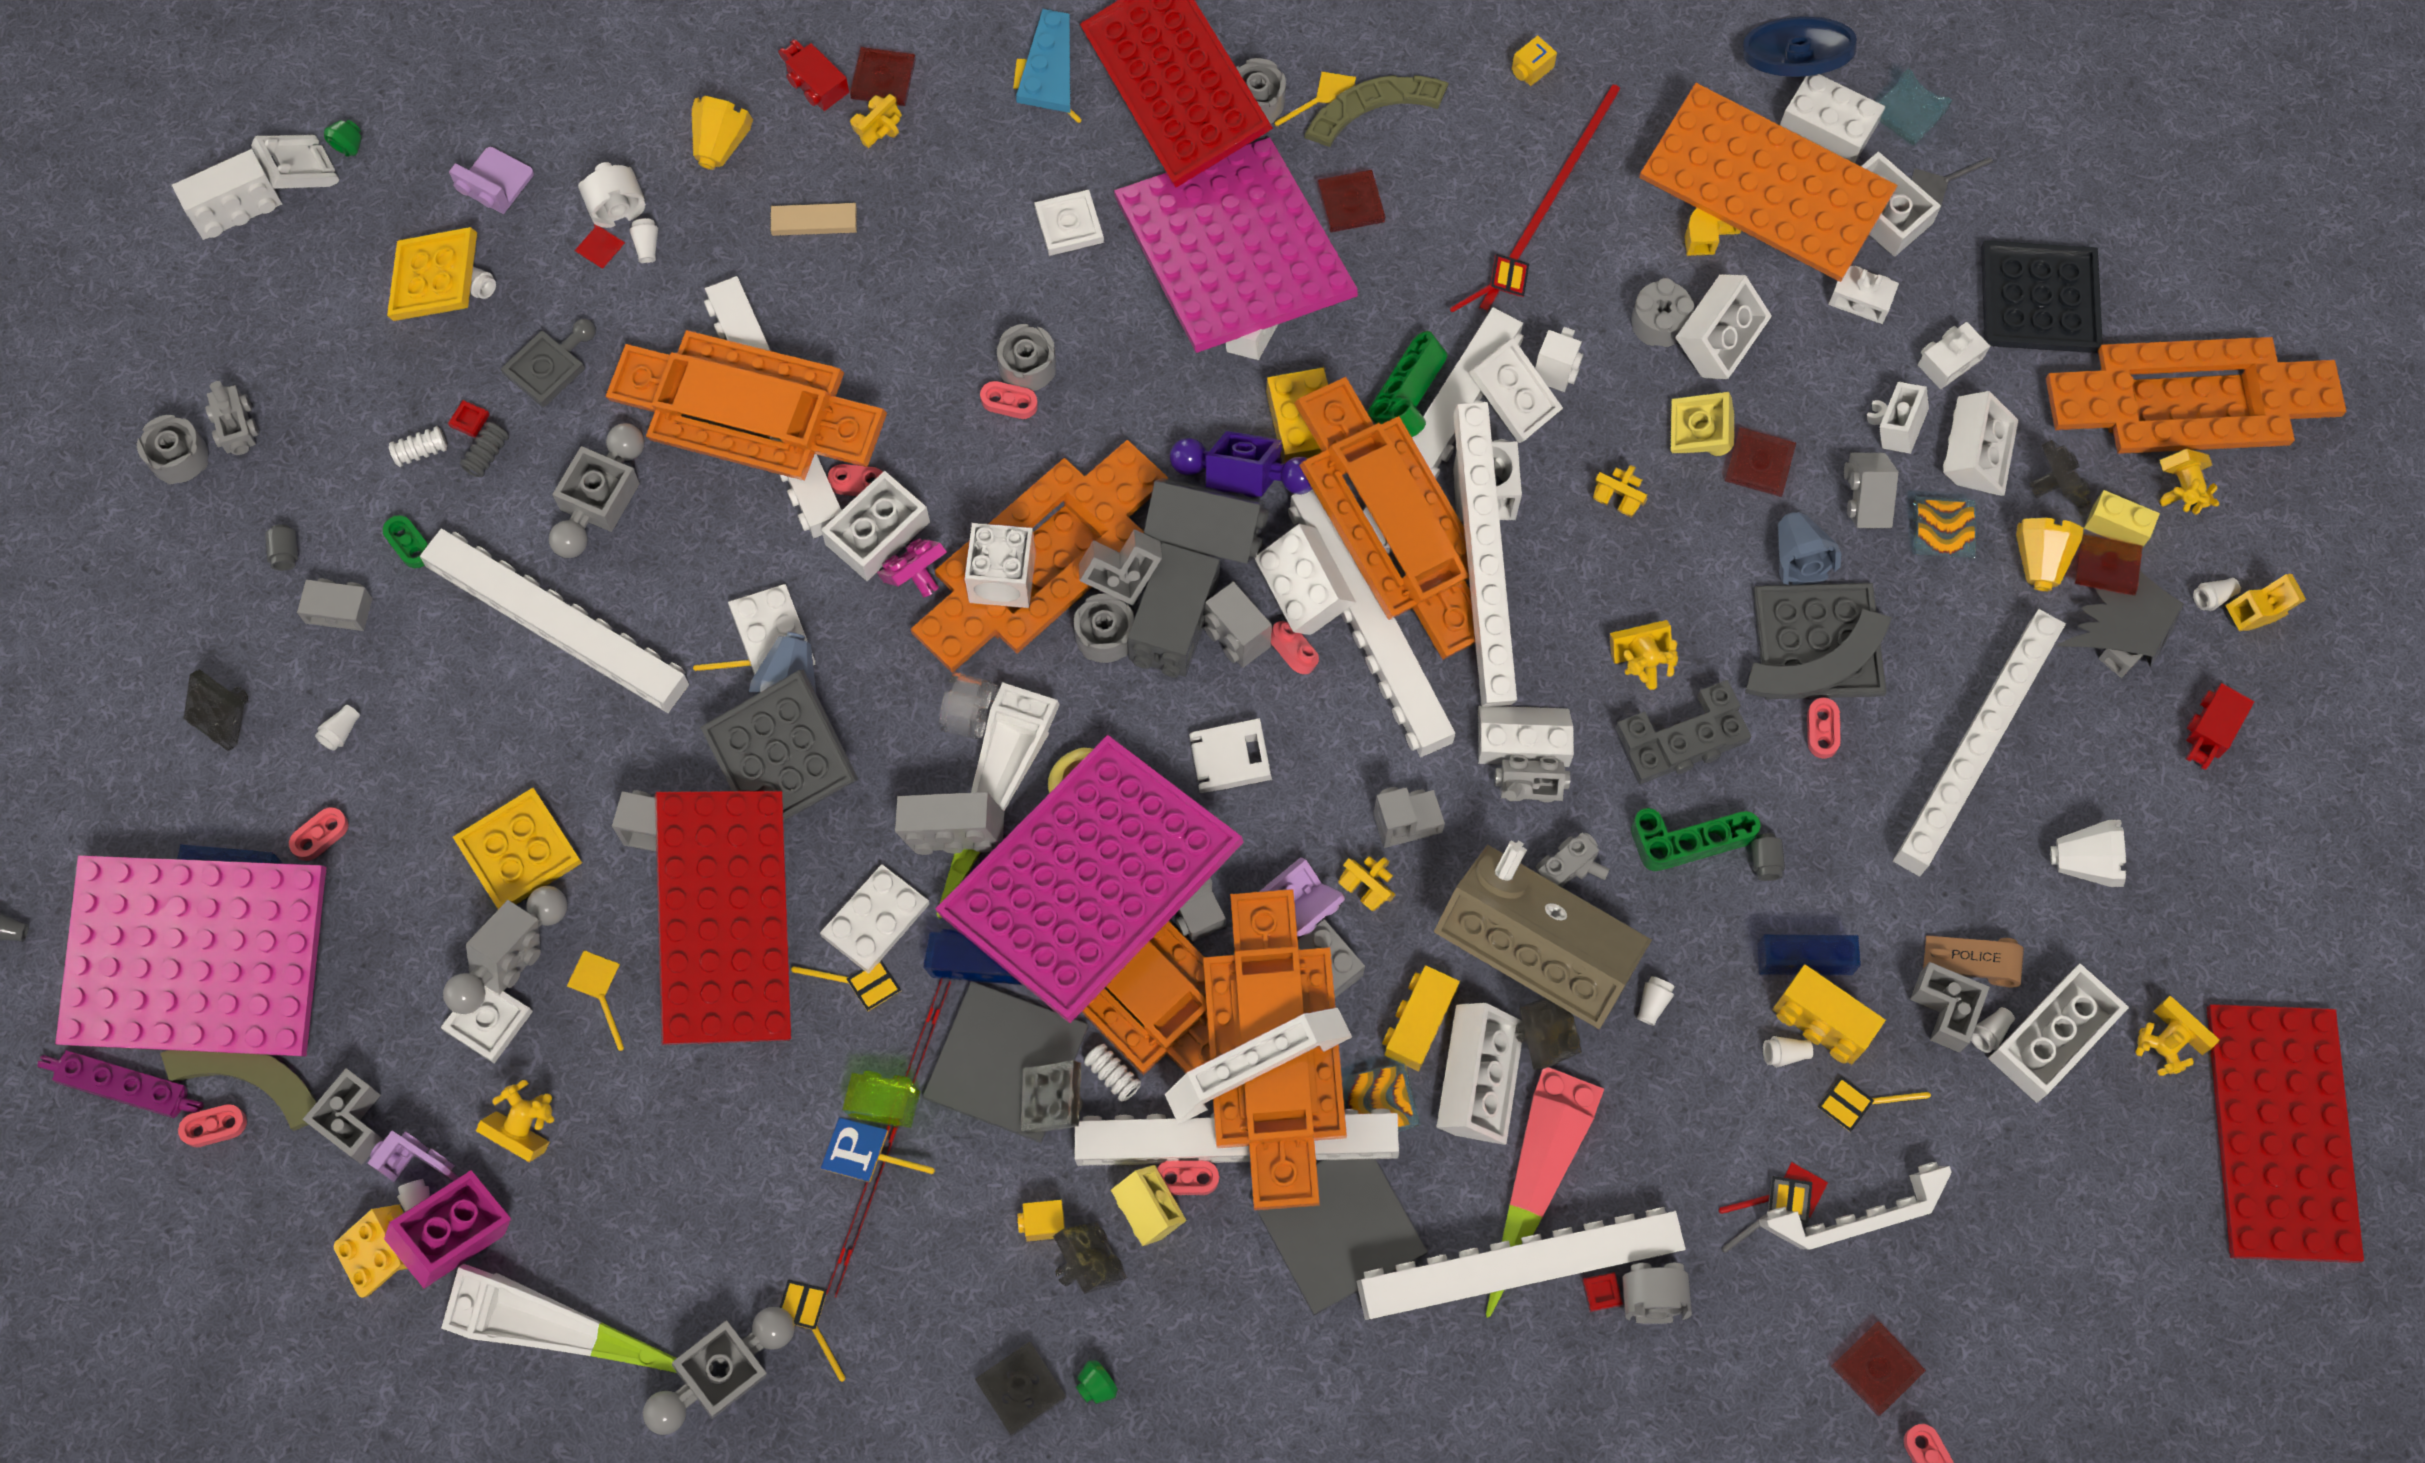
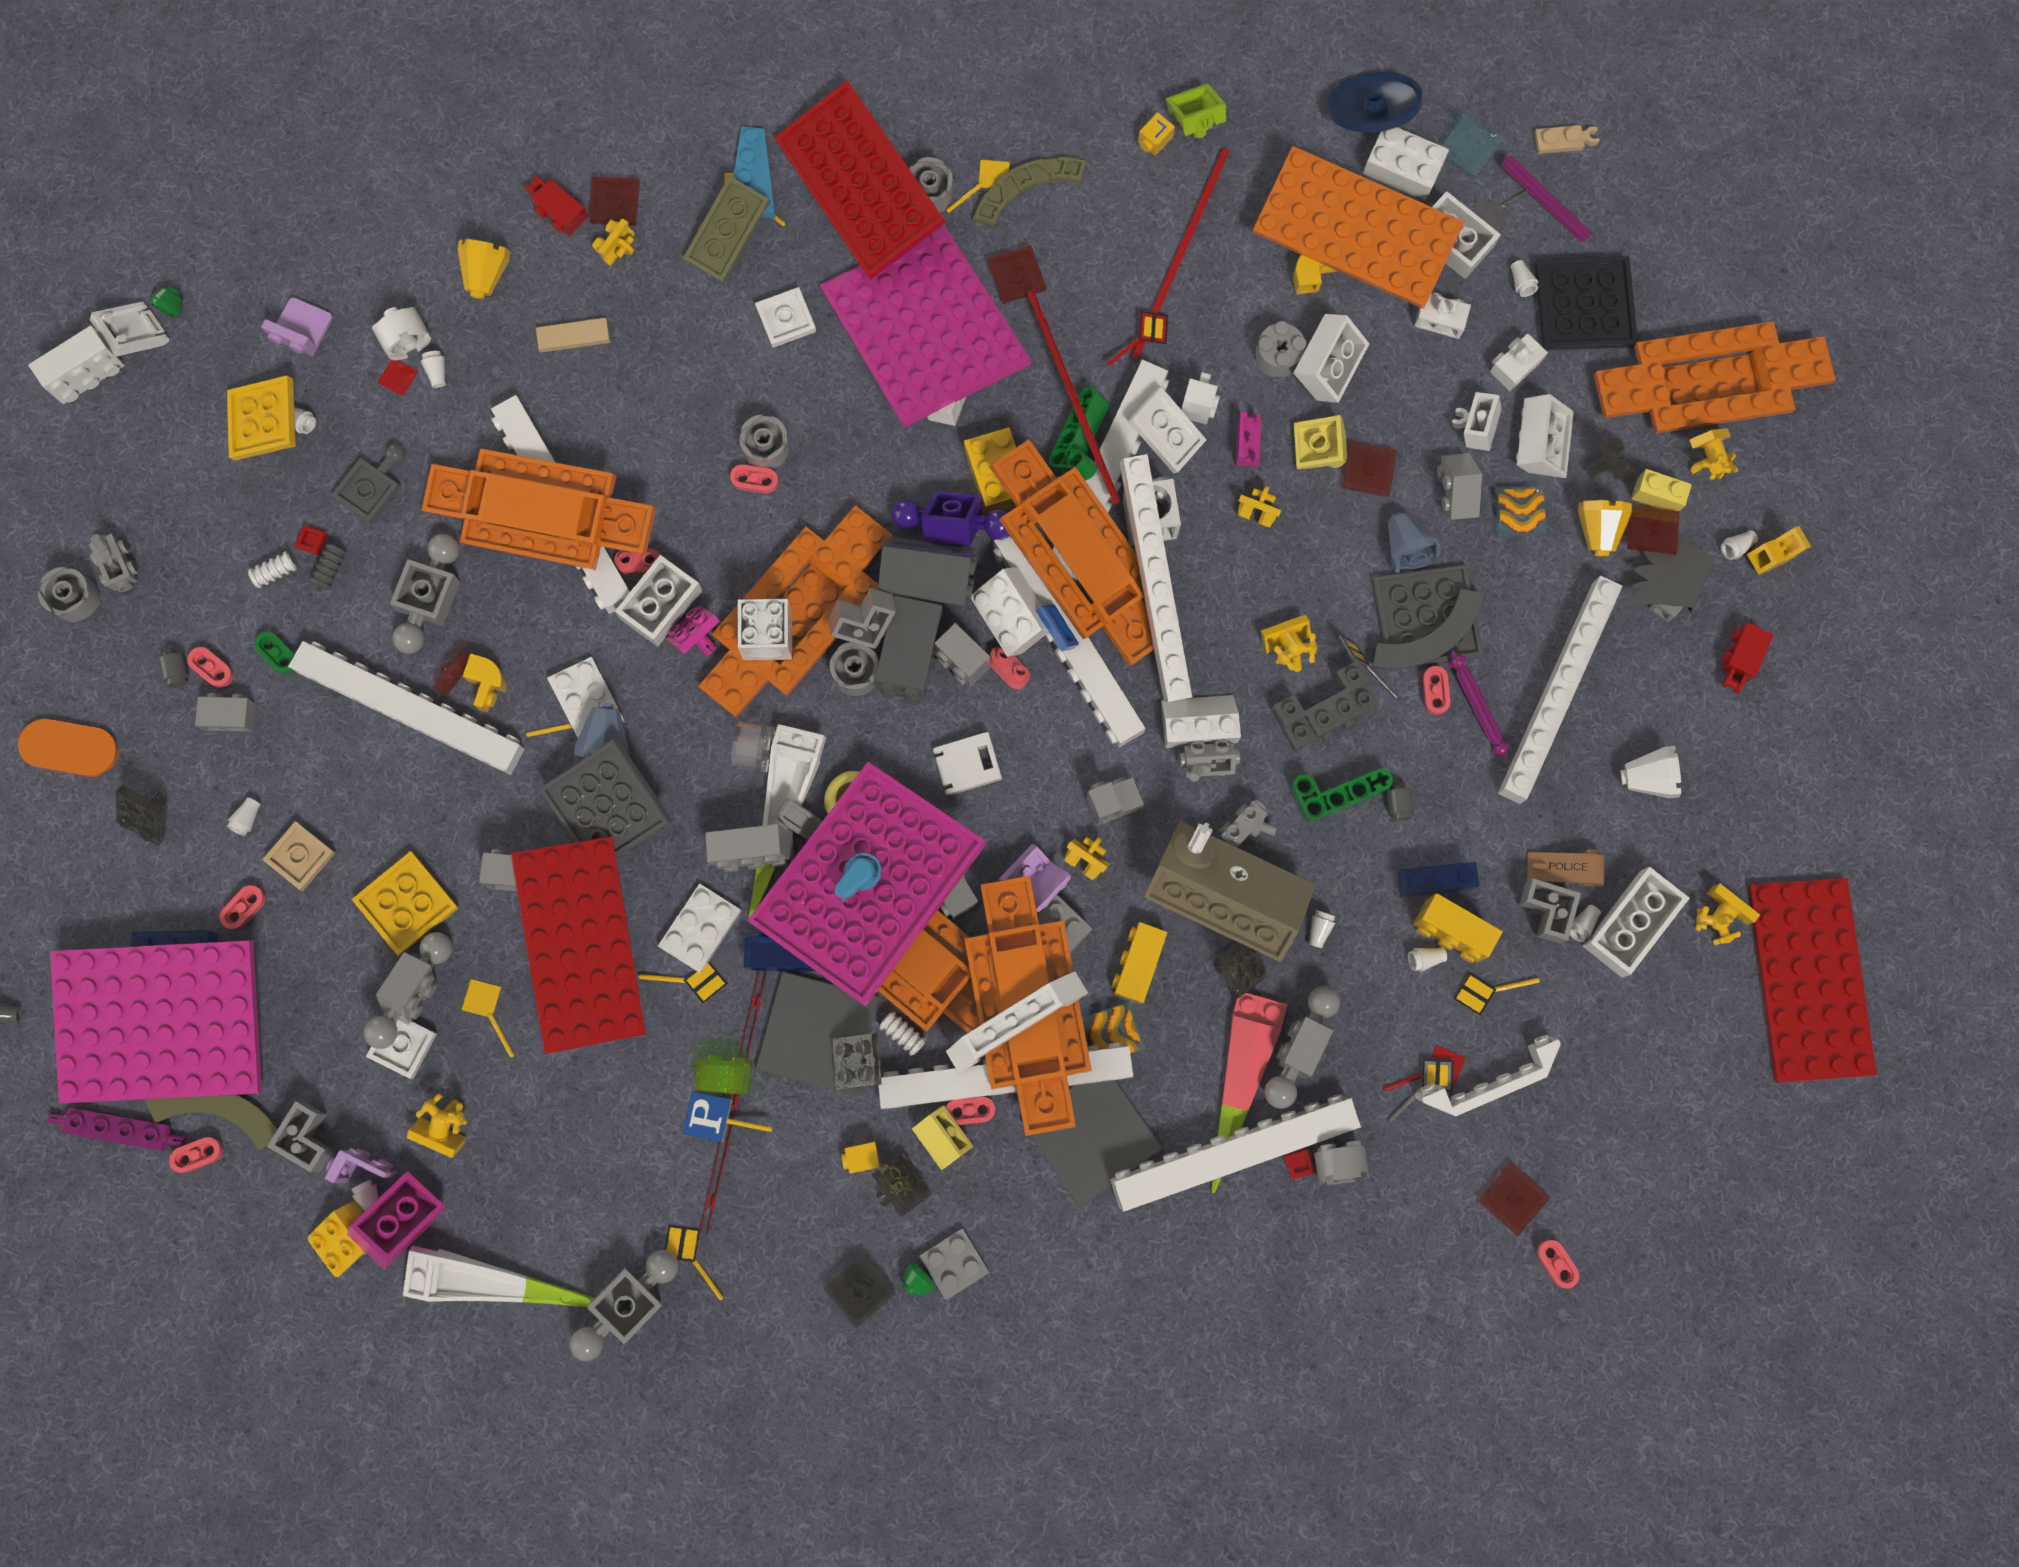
camera: 10 degrees left, 10 degrees up
white slope [1437,1003,1525,1145] -> none
none -> orange tile [18,719,119,777]
none -> coral plate [187,647,234,688]
none -> tan plate [262,821,335,891]
none -> clear red plate [433,648,470,697]
none -> yellow brick [463,654,506,712]
none -> olive plate [683,175,771,283]
none -> light grey tile [773,797,822,841]
none -> dark azure piece [834,853,882,902]
none -> light grey plate [919,1228,989,1300]
none -> red piece [1026,288,1120,505]
none -> blue tile [1036,604,1079,652]
none -> lime brick [1165,83,1226,138]
none -> dark pink hinge [1236,412,1261,467]
none -> light grey brick [1265,986,1340,1109]
none -> flat silver piece [1339,635,1398,699]
none -> magenta wheel [1448,650,1511,760]
none -> magenta axle [1501,155,1591,243]
none -> white cone [1510,260,1538,297]
none -> tan plate [1534,125,1600,154]

